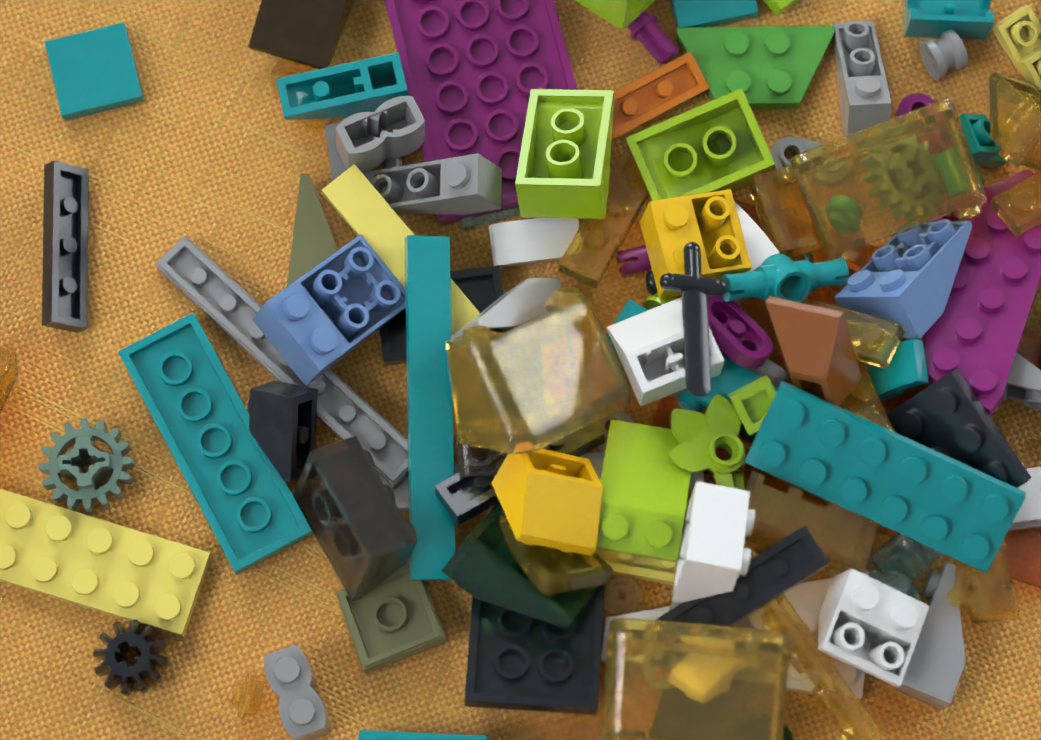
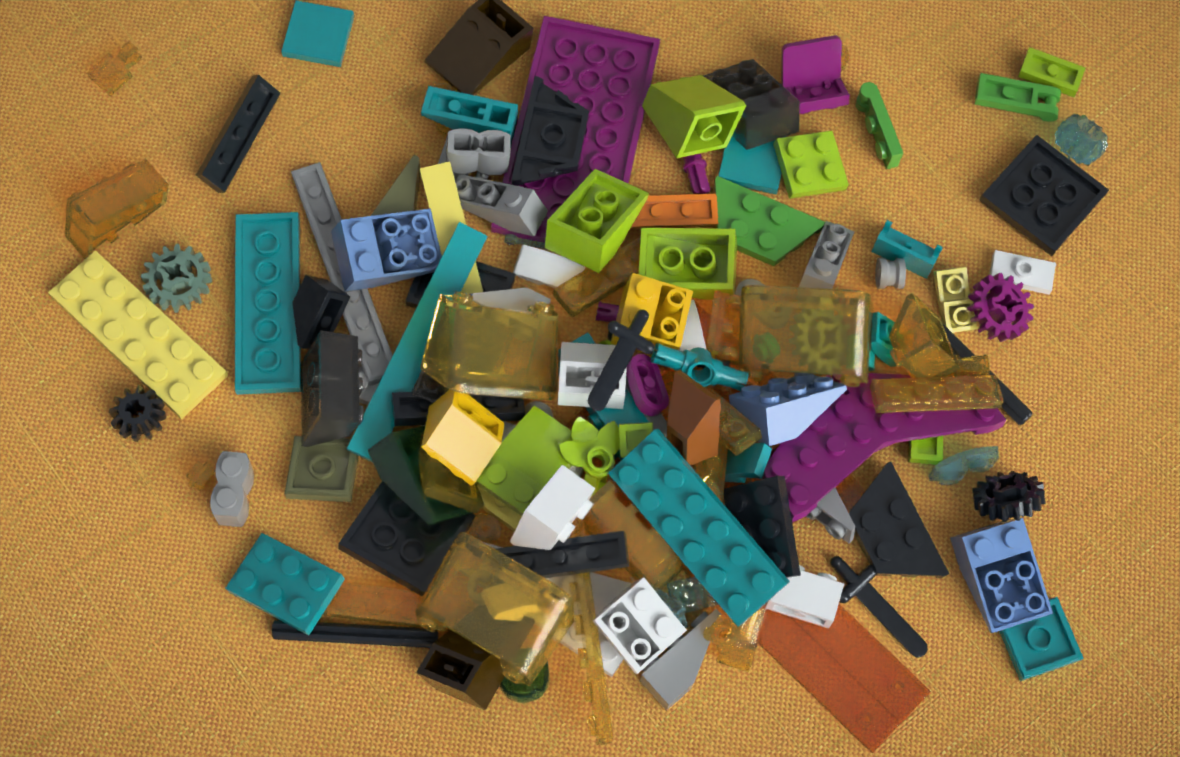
camera: 20 degrees right, 5 degrees down
none -> black wing [512,76,589,186]

